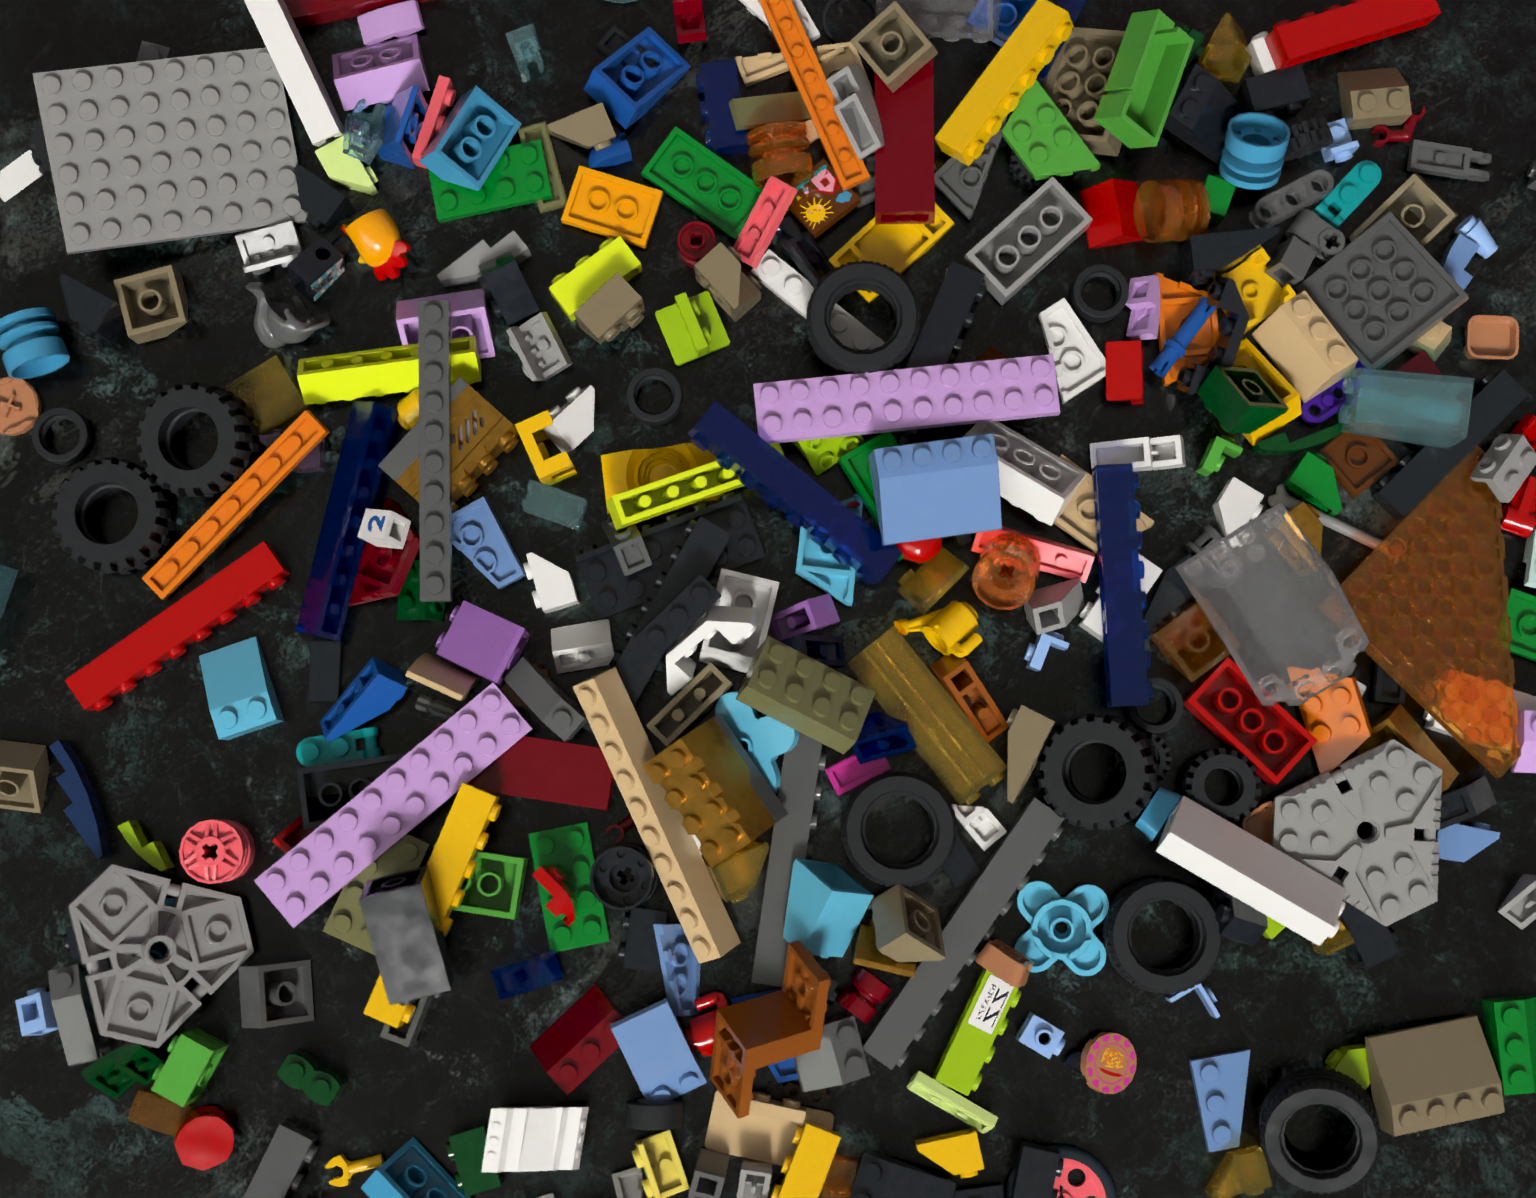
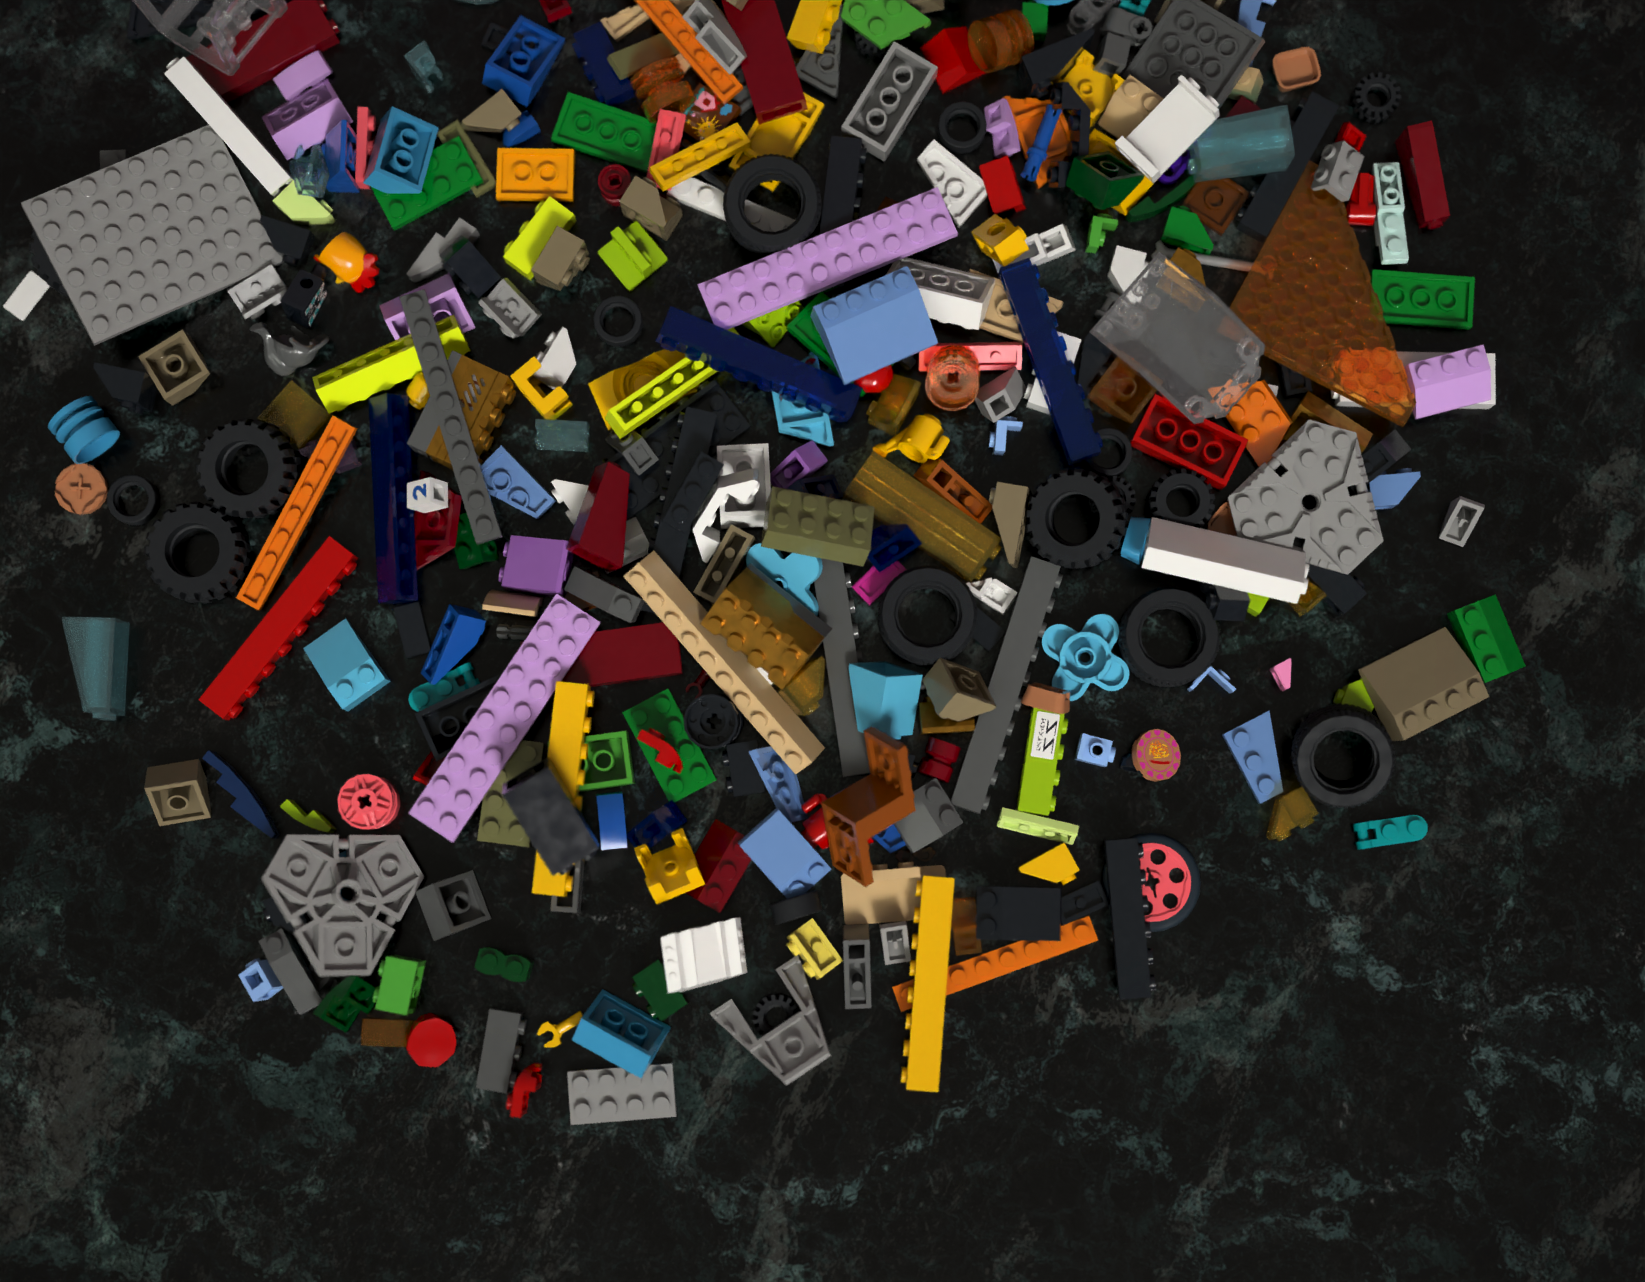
camera: 15 degrees left, 0 degrees up
none -> dark red slope [566,462,630,572]
none -> blue slope [596,791,627,850]
none -> yellow panel [634,828,705,904]
none -> yellow plate [649,122,751,192]
none -> yellow brick [971,214,1029,267]
none -> white panel [1115,75,1220,184]
none -> bright pink slope [1270,658,1291,691]

